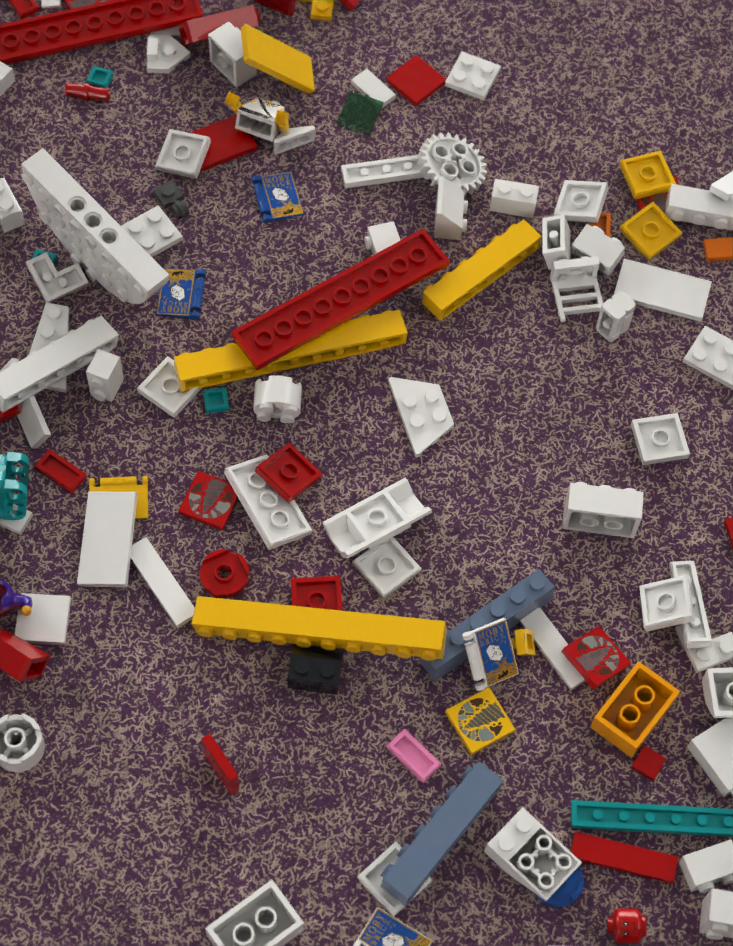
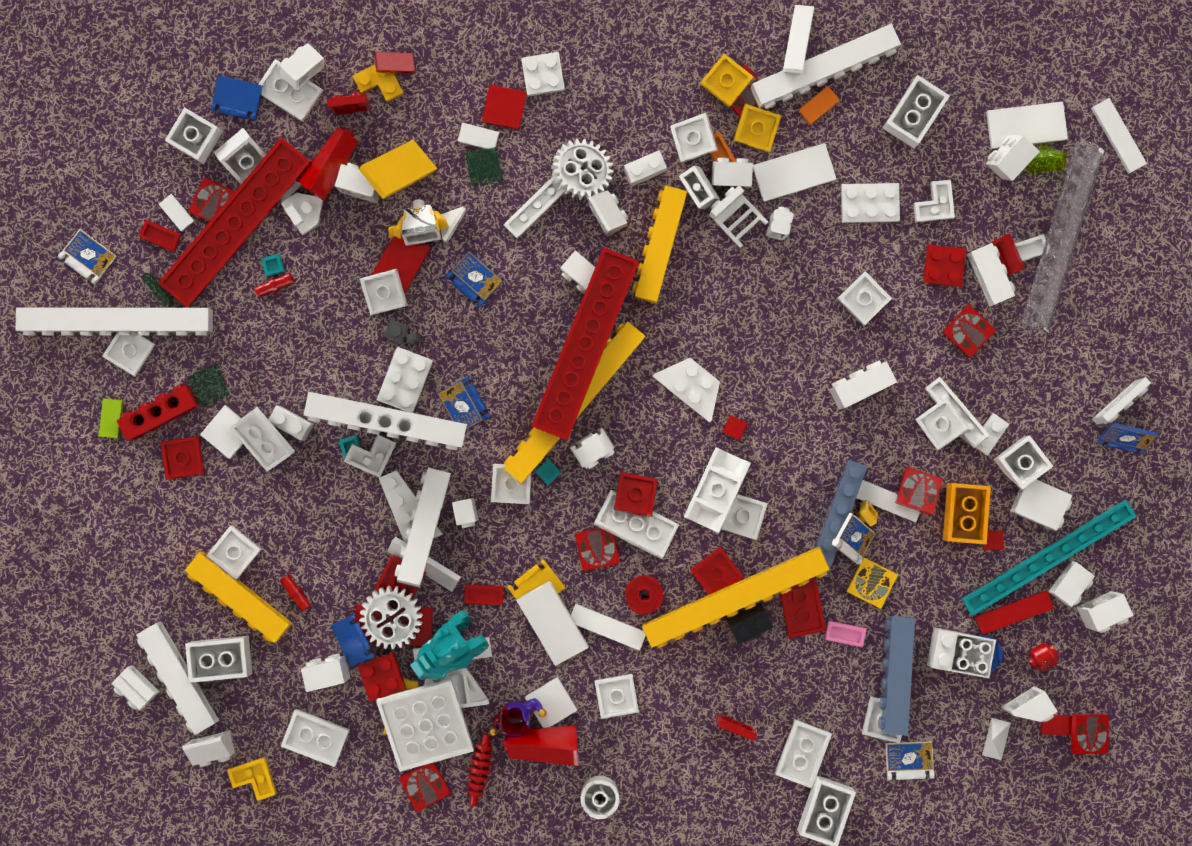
camera: 30 degrees left, 25 degrees up
none -> white tile [594,674,639,719]
none -> red tile [722,415,748,440]
none -> white plate [775,719,832,789]
none -> red tile [779,576,826,638]

